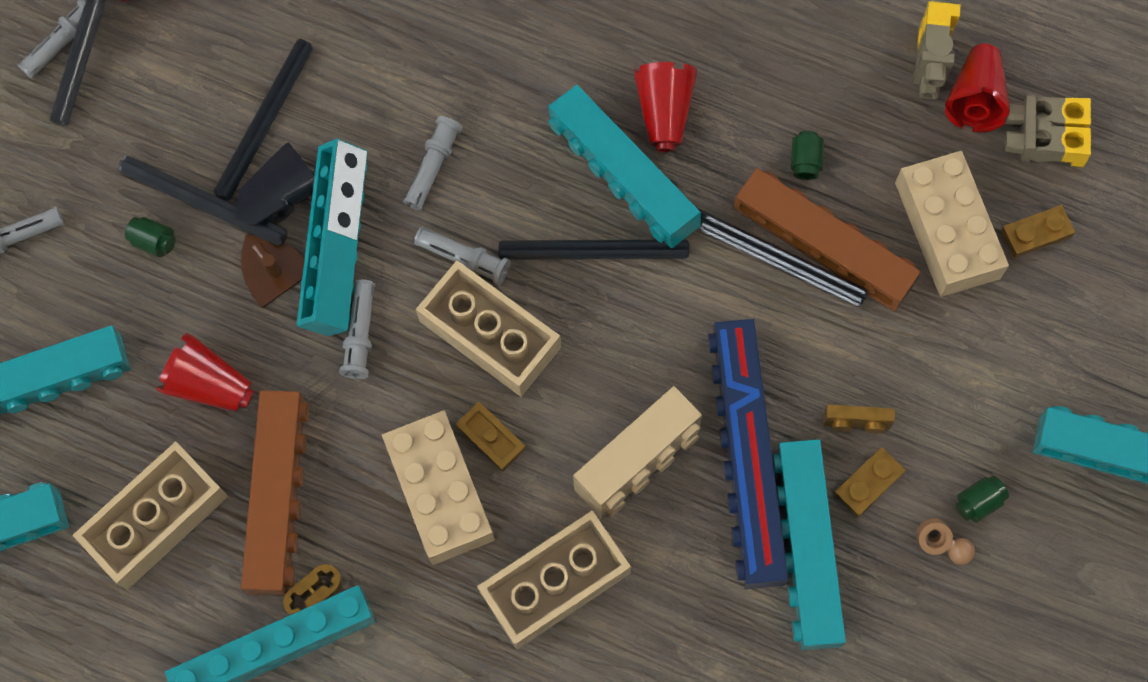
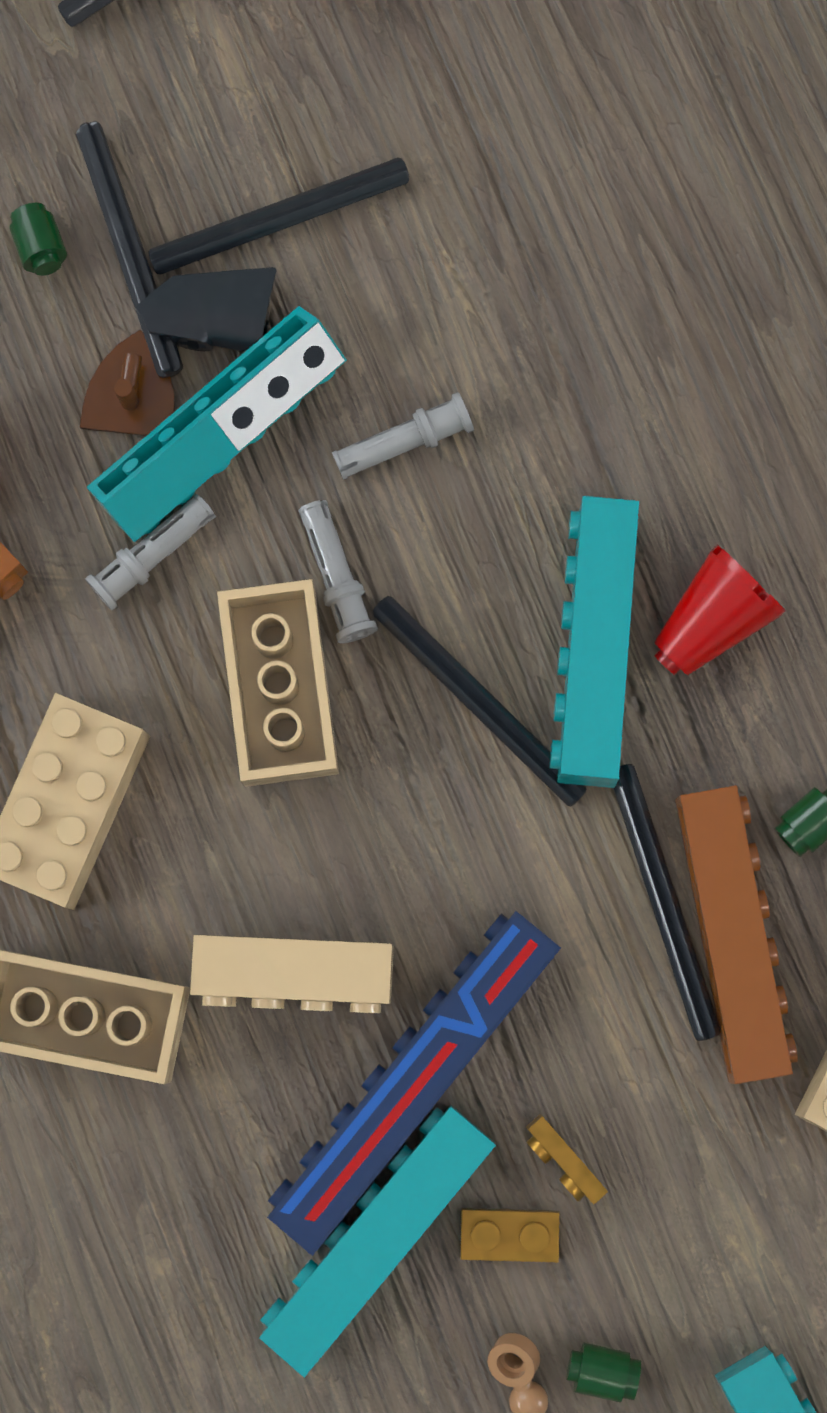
camera: 45 degrees right, 10 degrees up
pearl gold plate [455,401,526,472] -> none

